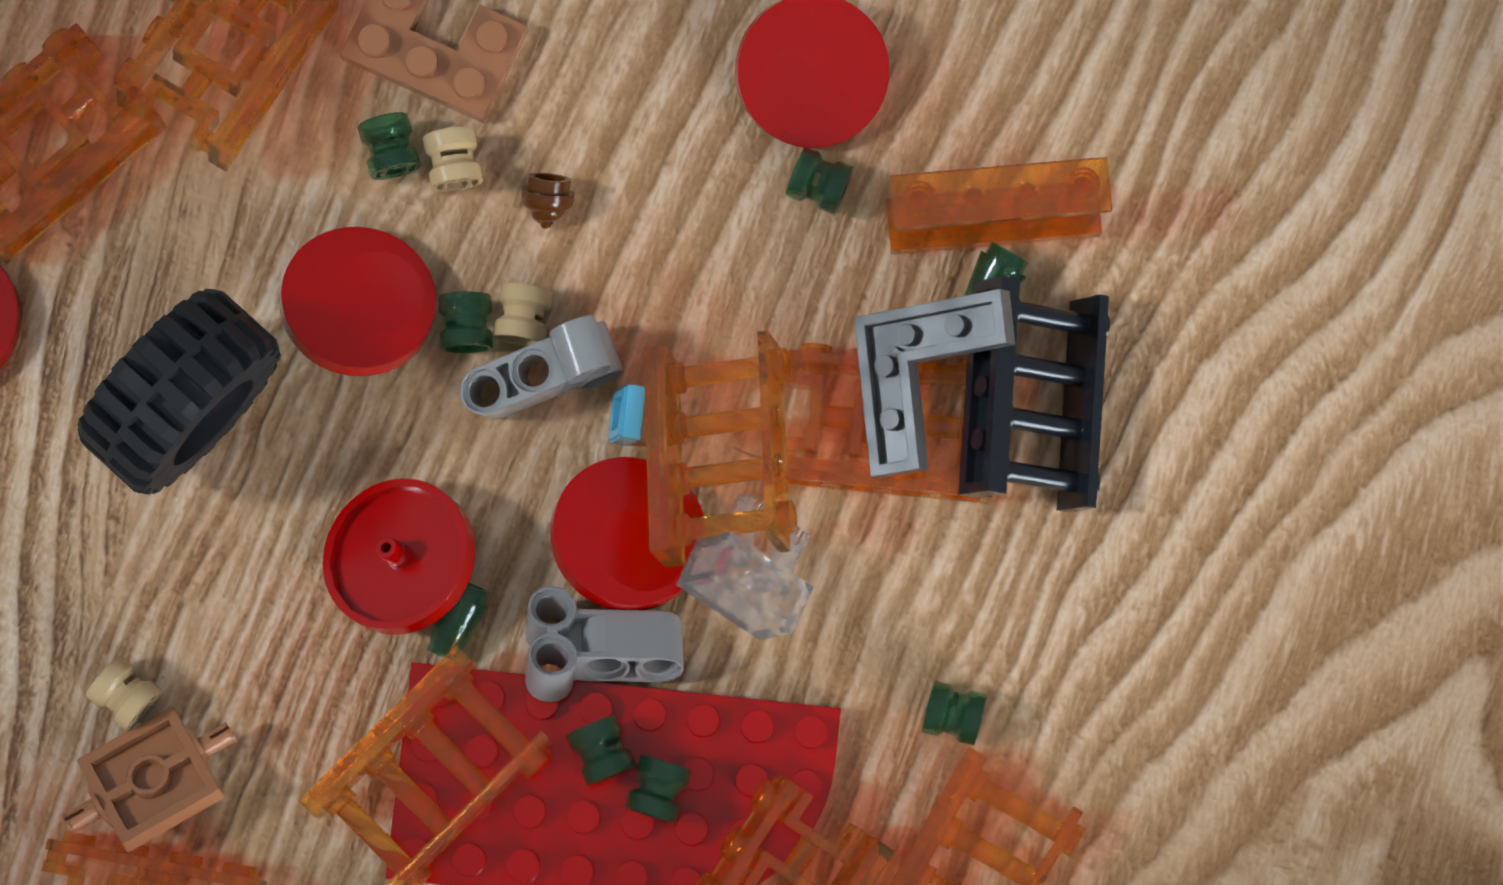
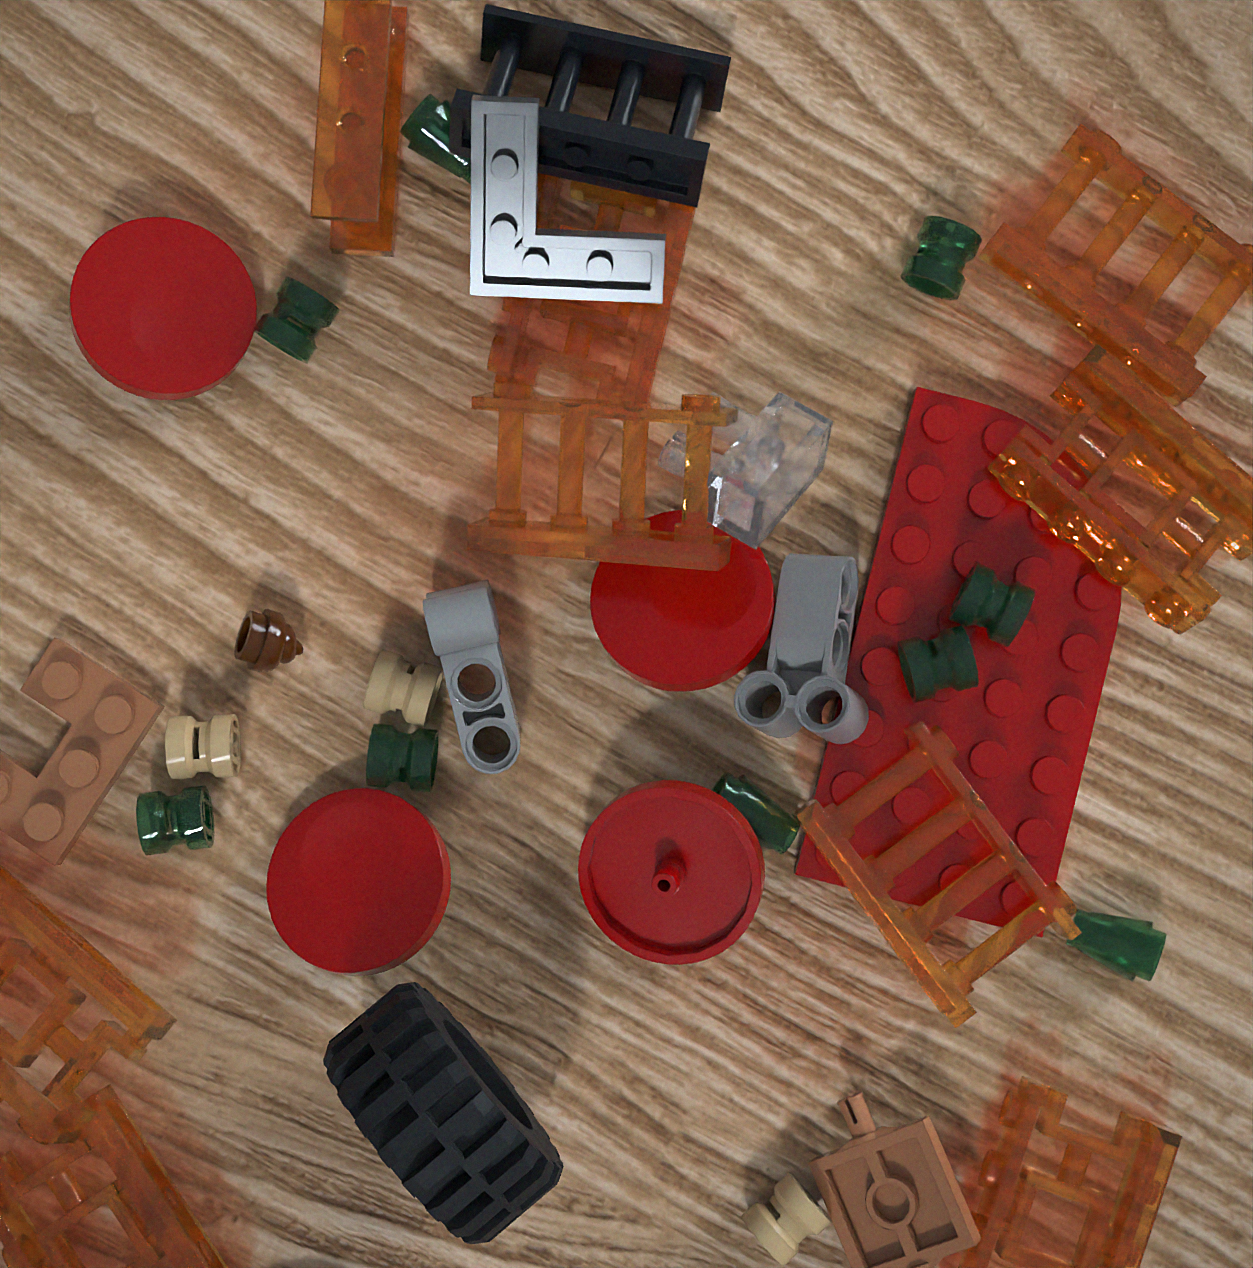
camera: 80 degrees left, 5 degrees up
medium azure tile [608,384,646,446] -> none

